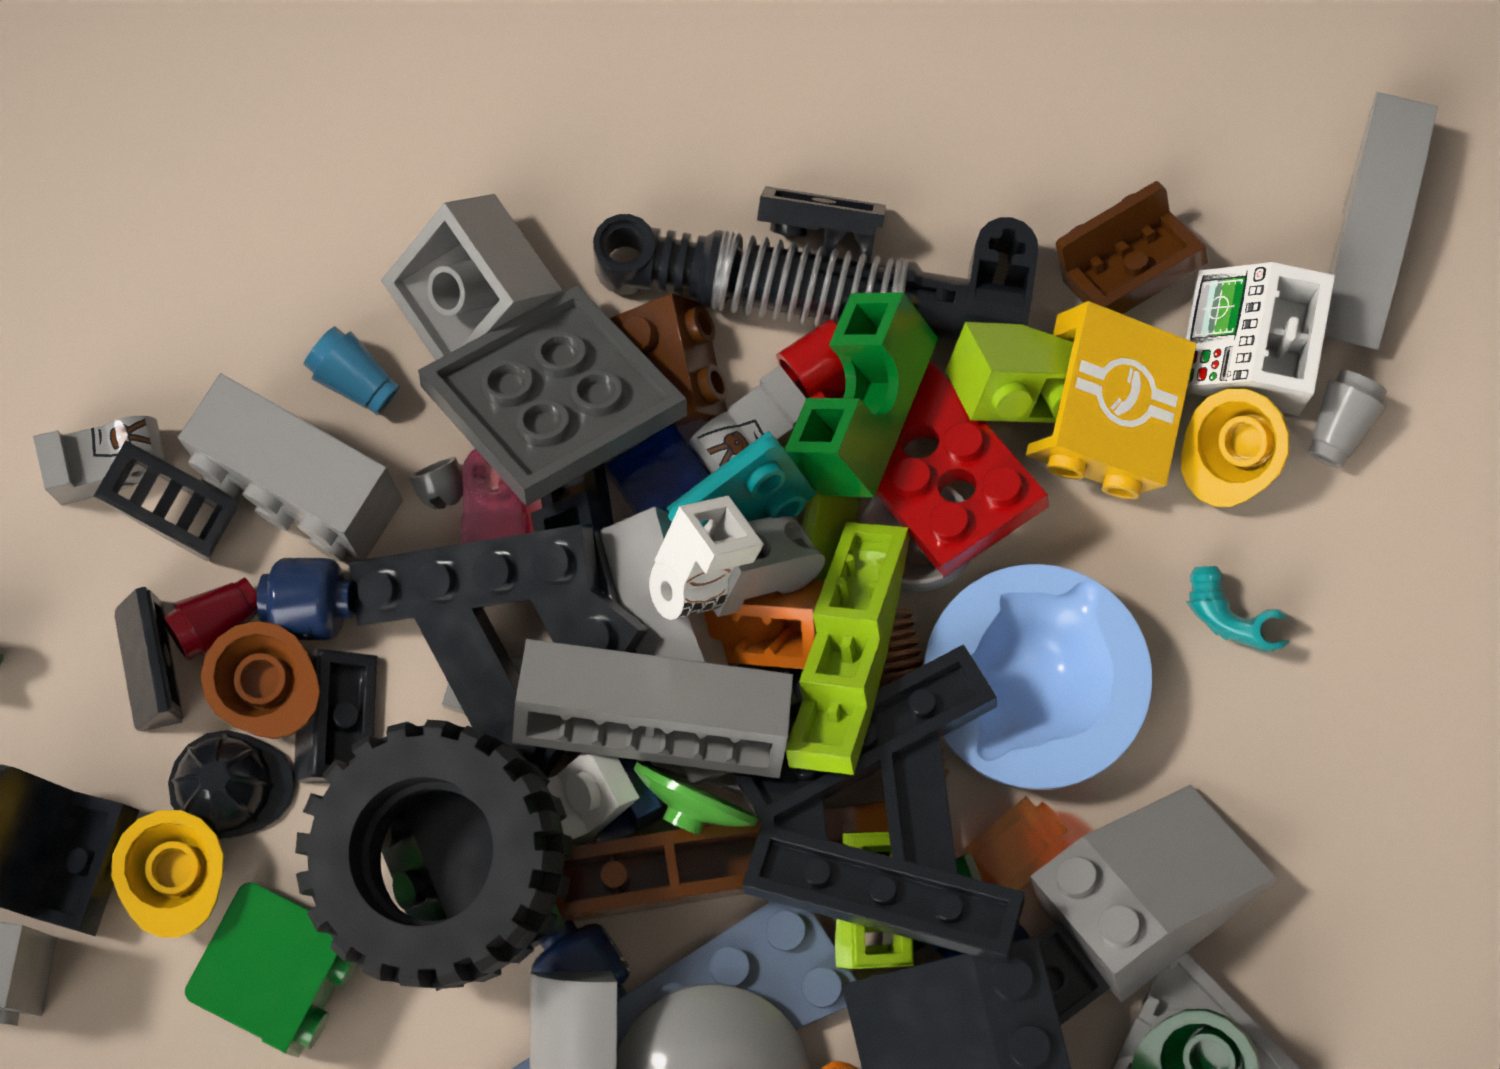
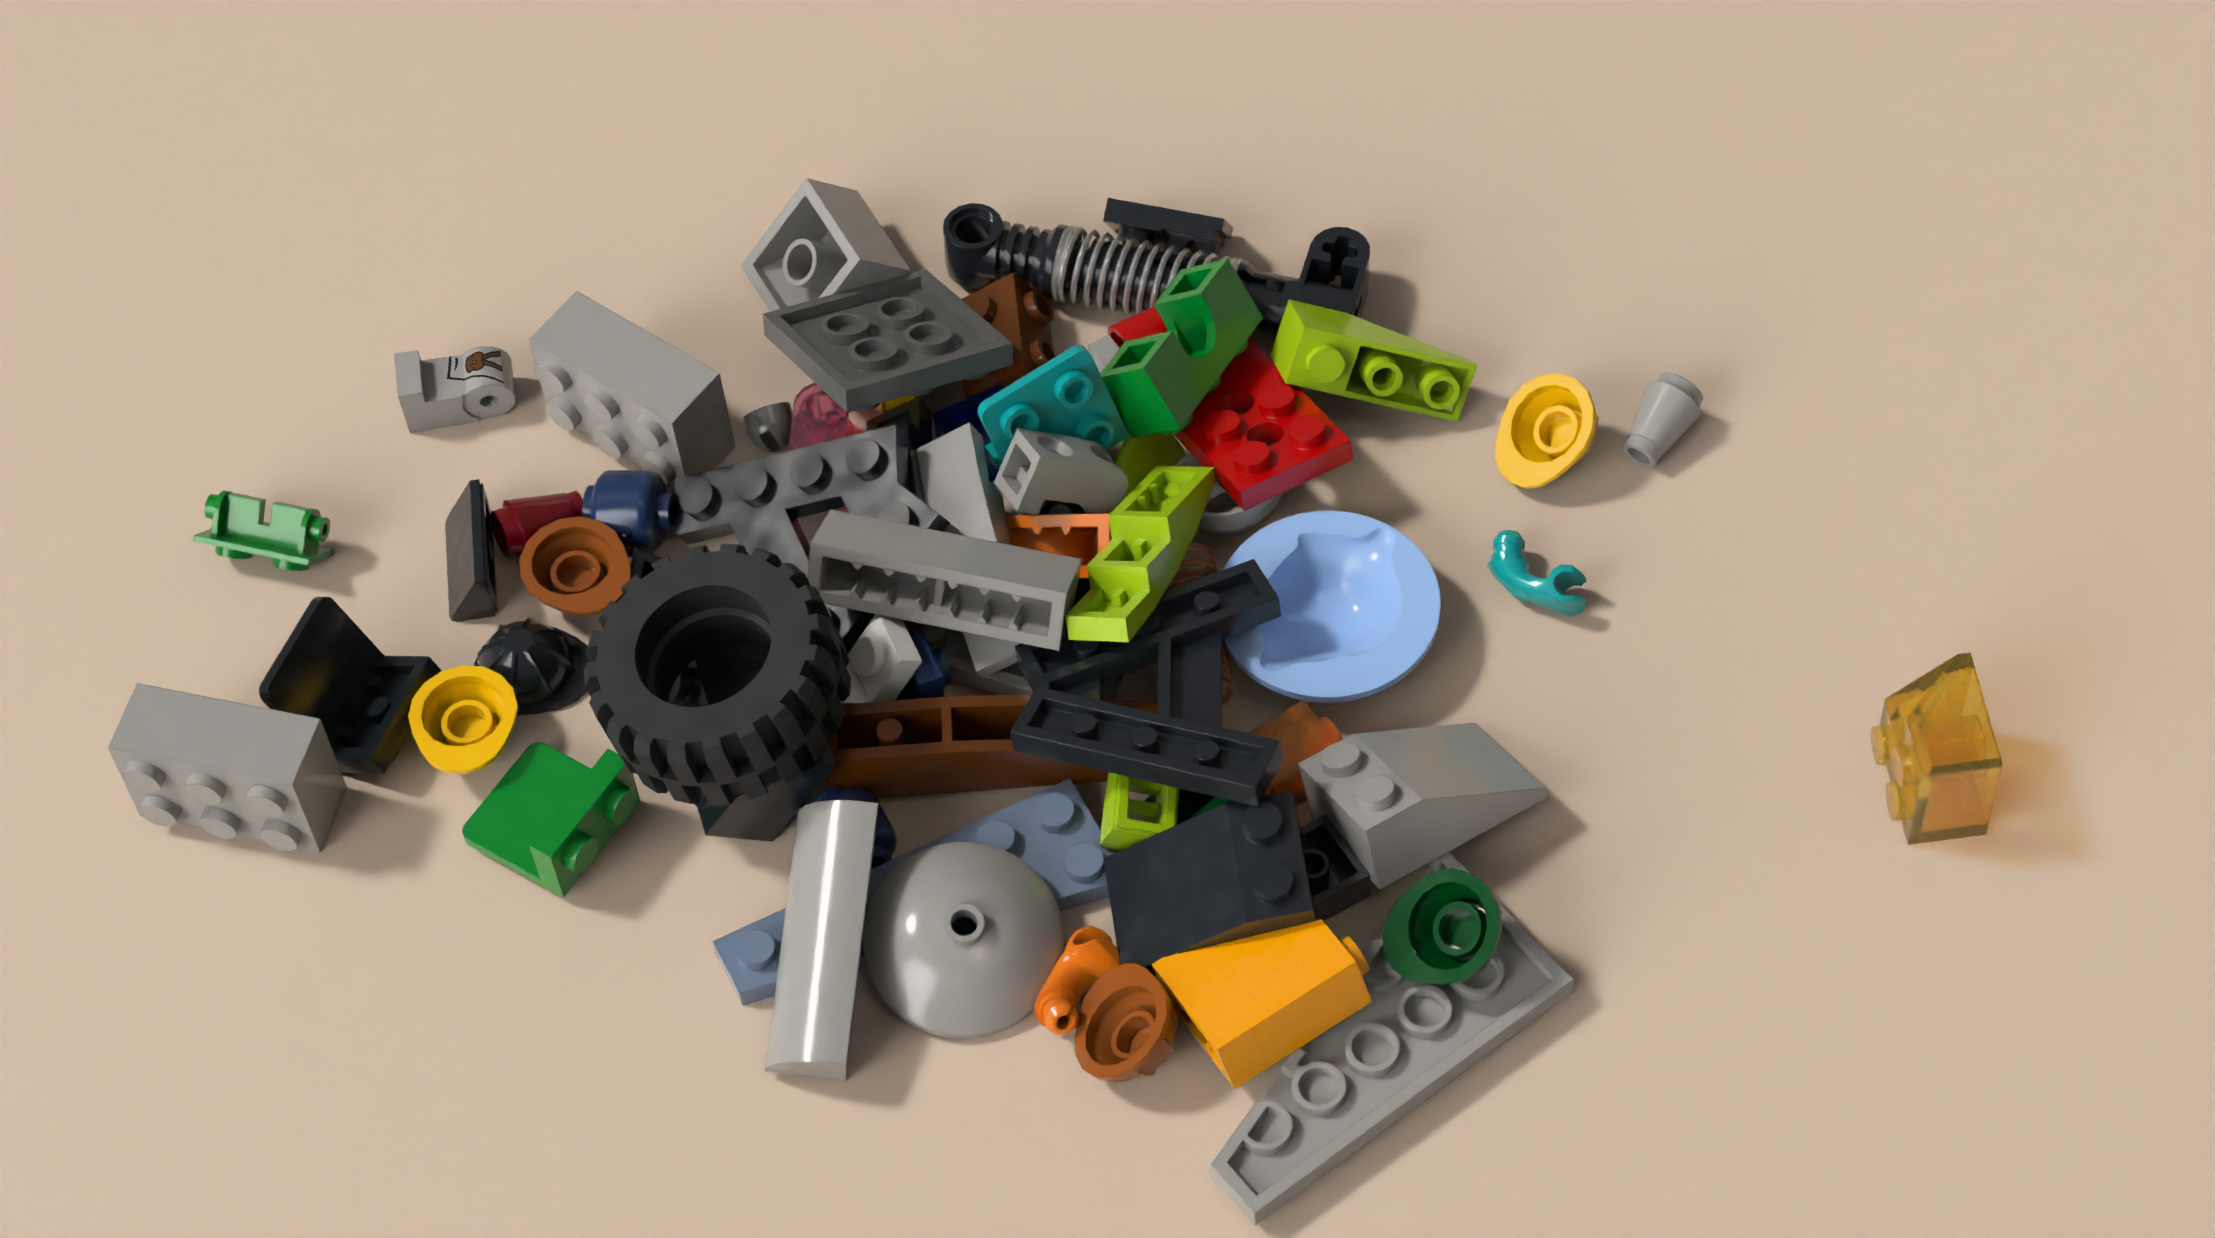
camera: 10 degrees right, 20 degrees down
black slope [93,440,241,562] -> none
dark azure cone [303,326,400,415] -> none
bright green dish [634,762,760,835] -> none
white leg [649,495,763,620] -> none
yellow panel [1025,301,1197,499] -> none
reddish brown bracket [1056,181,1208,314] -> none
white slope [1185,262,1335,416] -> none
light grey slope [1324,92,1438,350] -> none

